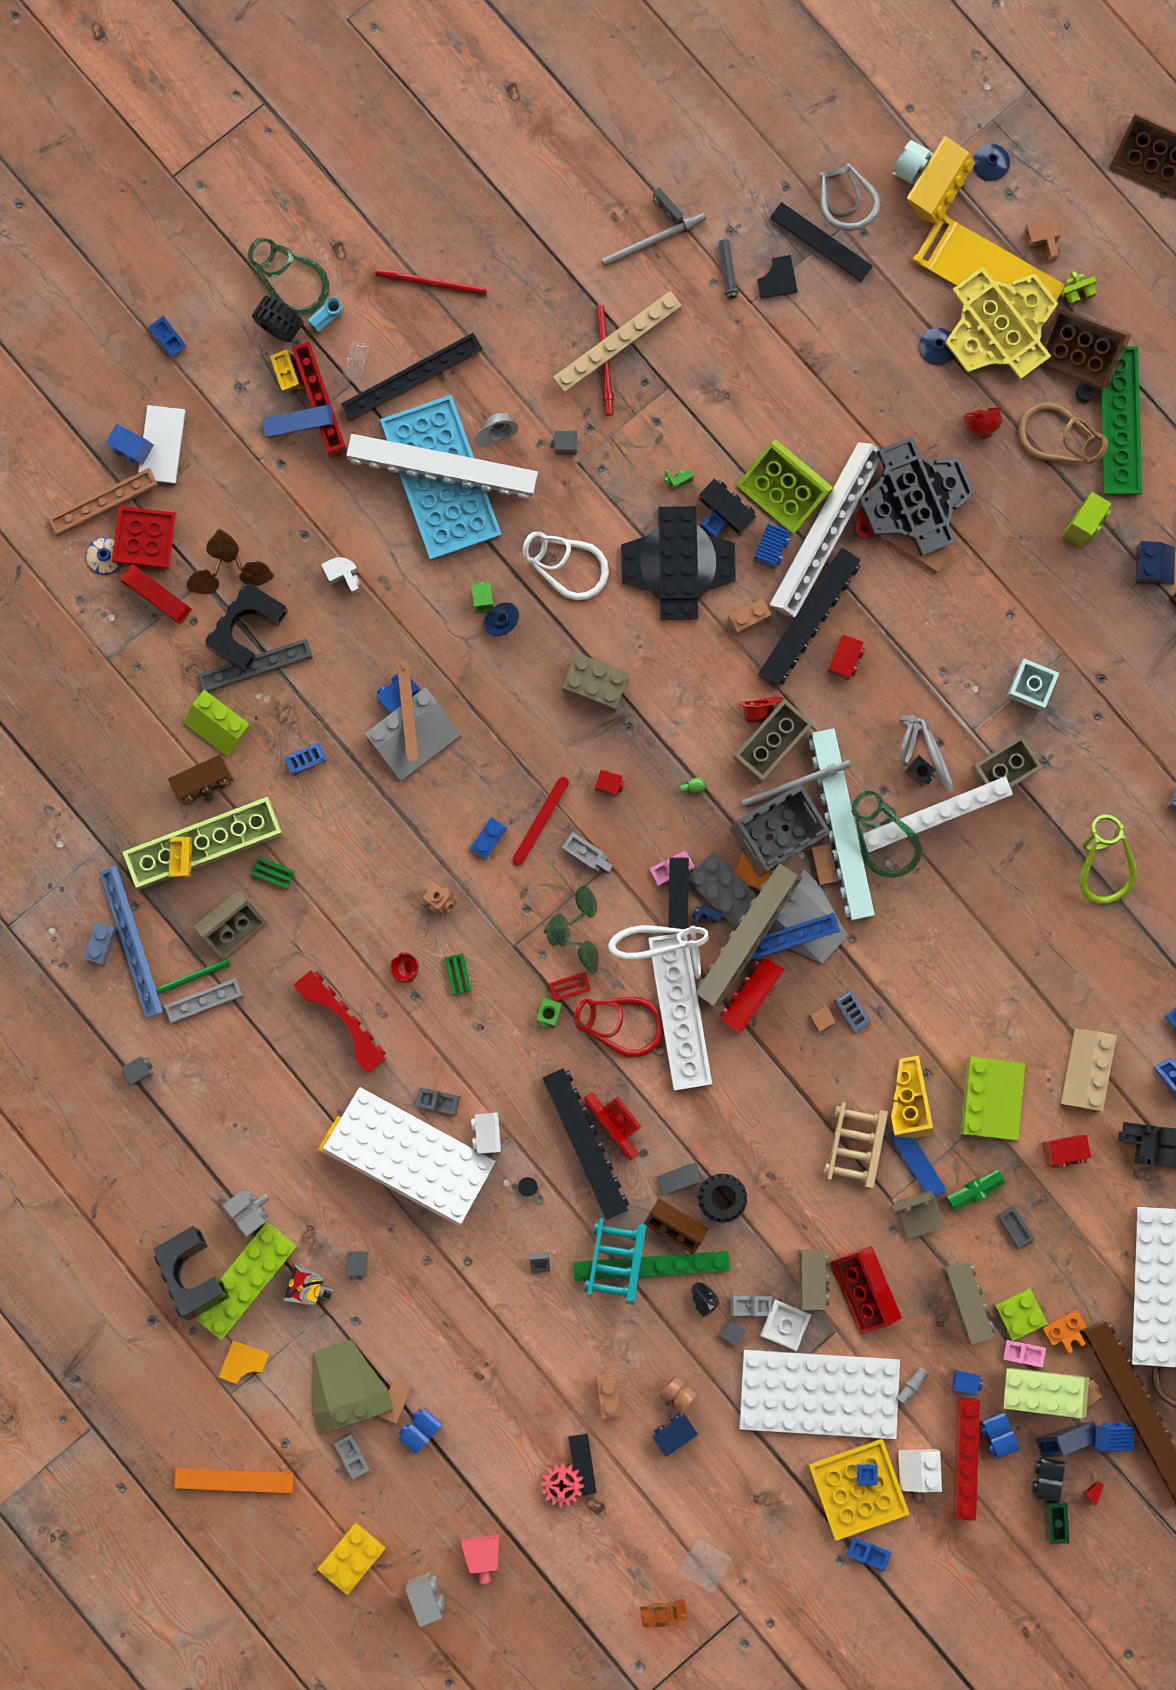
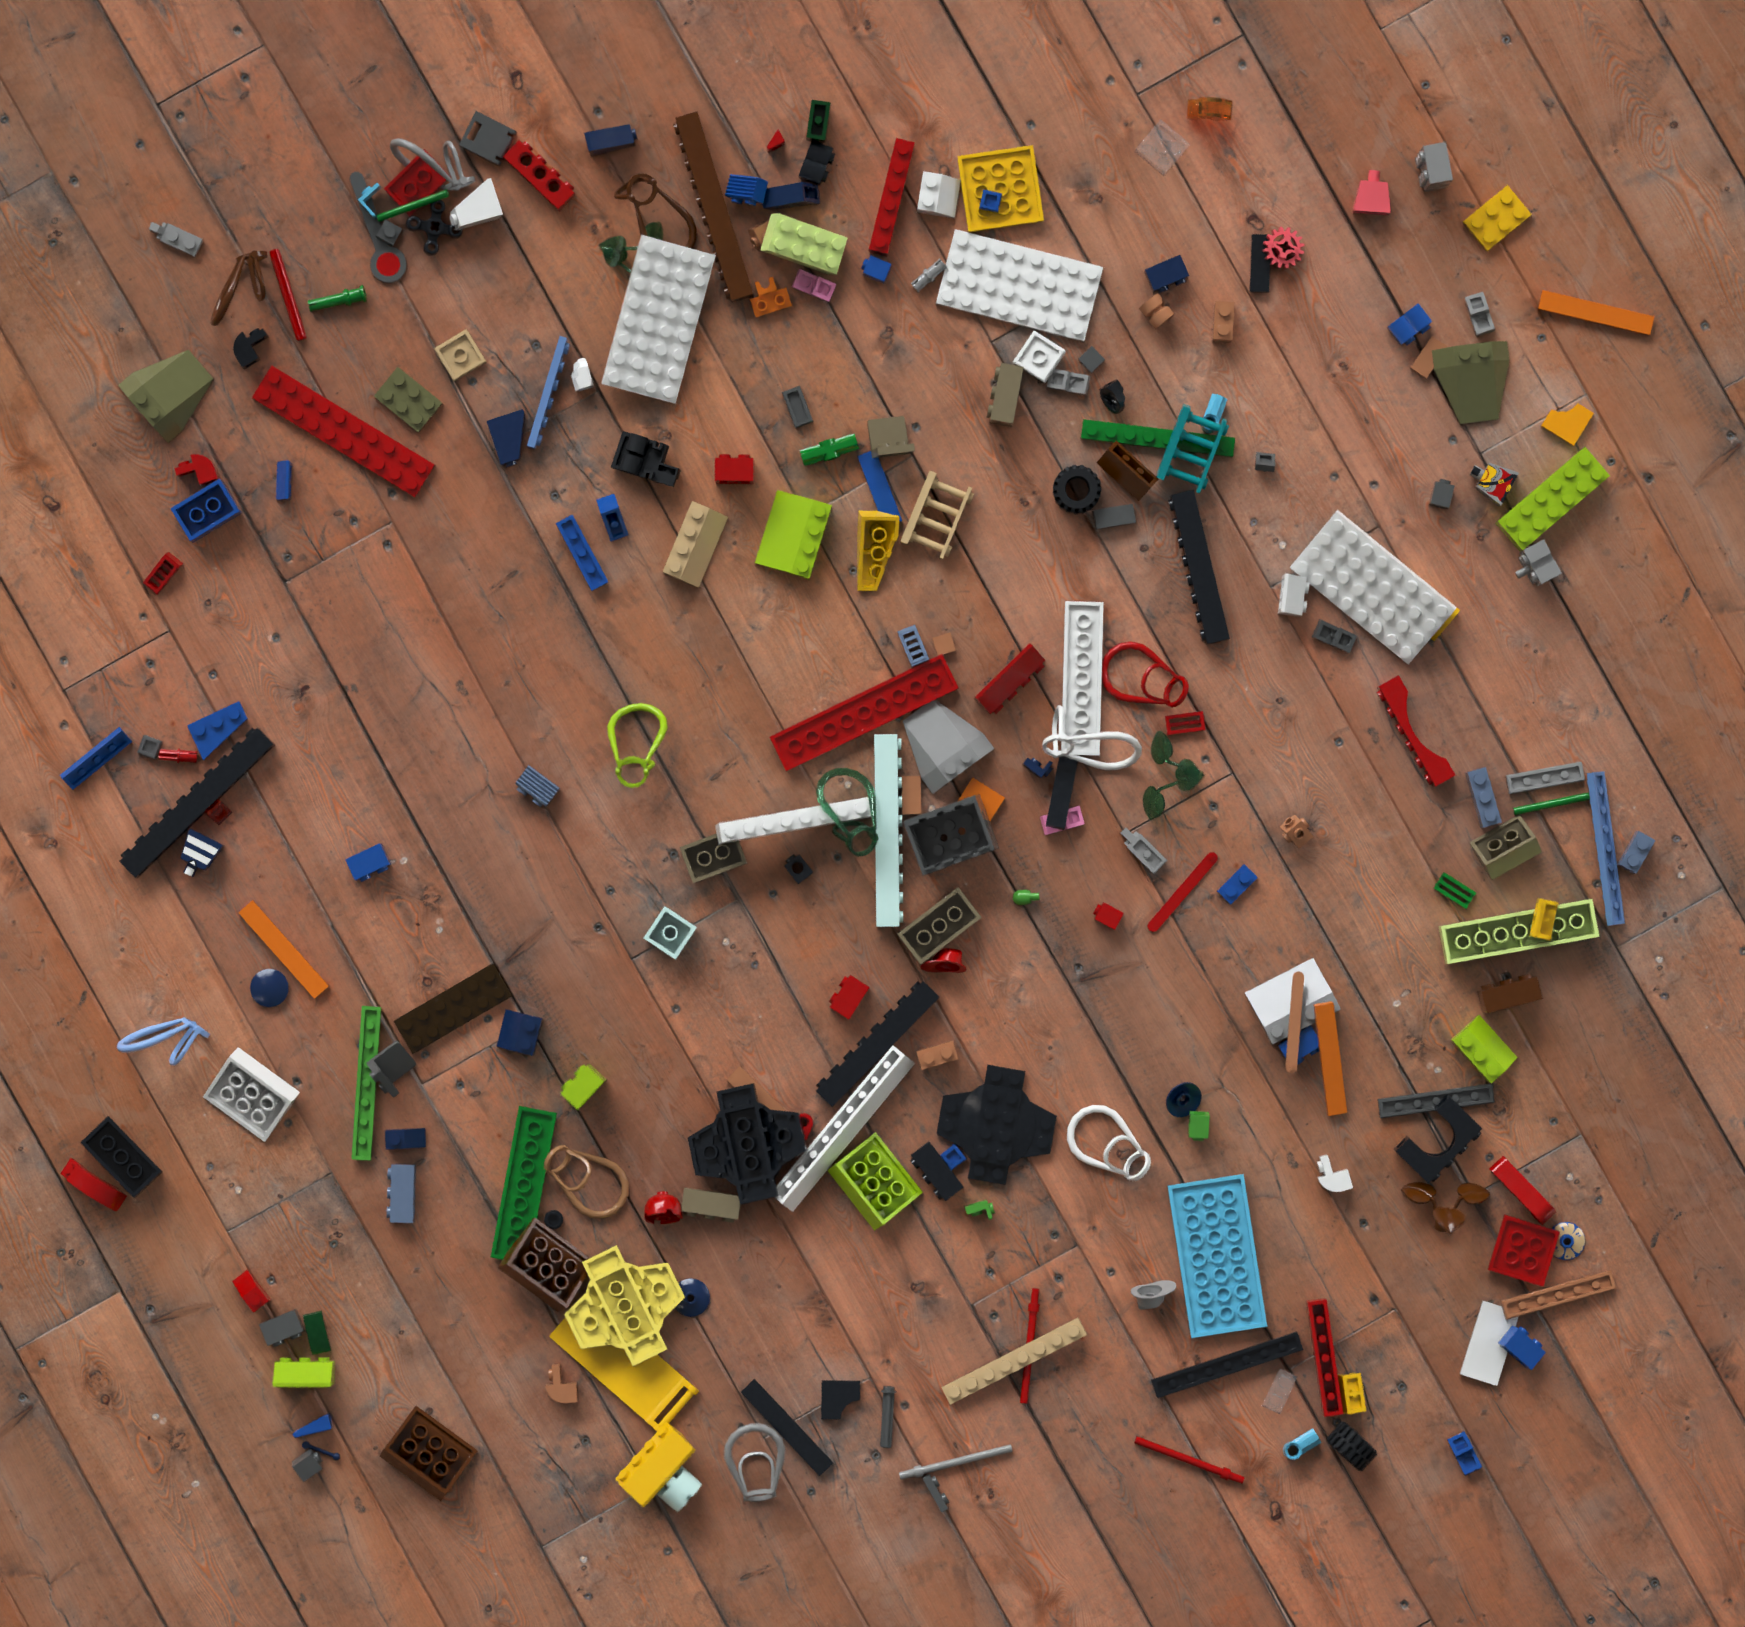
camera: 160 degrees left, 5 degrees up
dark grey brick [121,1056,153,1085] -> none
black arch [153,1226,230,1321] -> none
clear green animal [248,237,330,315] -> none
blue tile [263,405,333,437] -> none
blue slope [284,742,328,776] -> none
white brick [347,434,538,499] -> none
red hair [390,952,419,983] -> none
green tile [444,953,472,995] -> none
black tile [518,1177,538,1197] -> none
bright green brick [537,998,562,1029] -> none
dark grey brick [551,431,577,454] -> none
dark tan brick [562,652,630,712] -> none
red bracket [583,1092,641,1160] -> none
dark grey plate [688,851,758,929] -> none
dark tan brick [696,863,803,1007] -> none
light grey bar [742,760,852,807] -> none
blue plate [749,913,840,962] -> none
blue brick [753,523,791,569] -> none
red slope [831,1245,902,1335] -> none
blue slope [847,1537,892,1571] -> none
light grey animal [899,715,954,792] -> none
dark tan brick [941,1261,995,1345] -> none
dark blue dish [973,144,1010,180] -> none
blue brick [980,1412,1020,1459] -> none
lime plate [995,1288,1047,1341] -> none
lime hips [1061,271,1097,305] -> none
none -> dark tan brick [681,1187,740,1222]
none -> red plate [770,654,959,772]
none -> medium azure piece [1201,393,1228,433]
none -> orange tile [1313,1001,1347,1116]
none -> sand blue brick [1465,767,1502,828]

